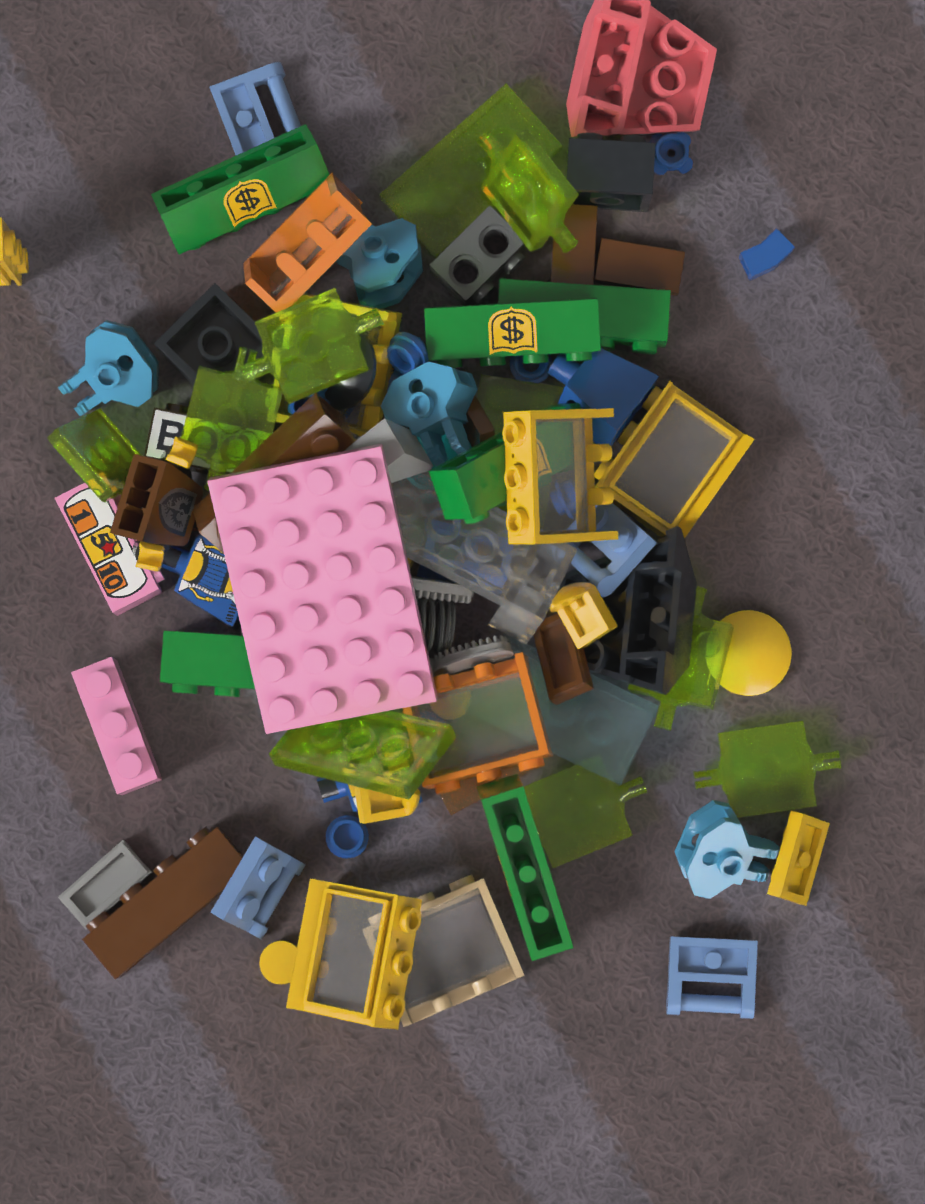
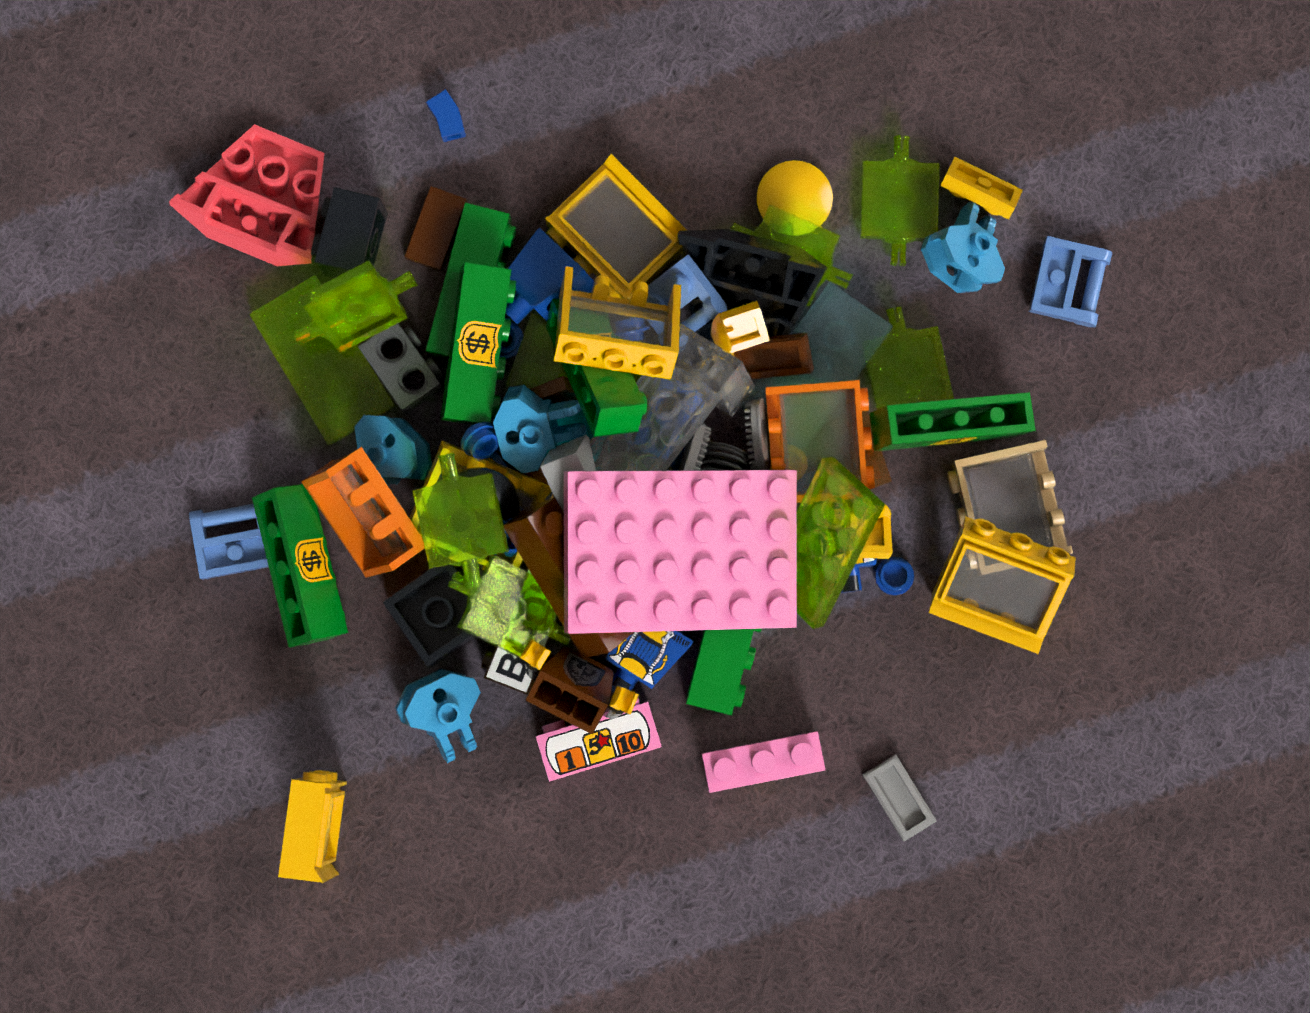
camera: 80 degrees left, 0 degrees up
clear neon green plate [47,408,142,503] -> none
reddish brown brick [82,826,243,980] -> none
medium blue plate [211,836,306,939] -> none
yellow tile [259,941,297,985] -> none
reddish brown tile [551,203,598,285] -> none
blue plate [649,132,693,175] -> none

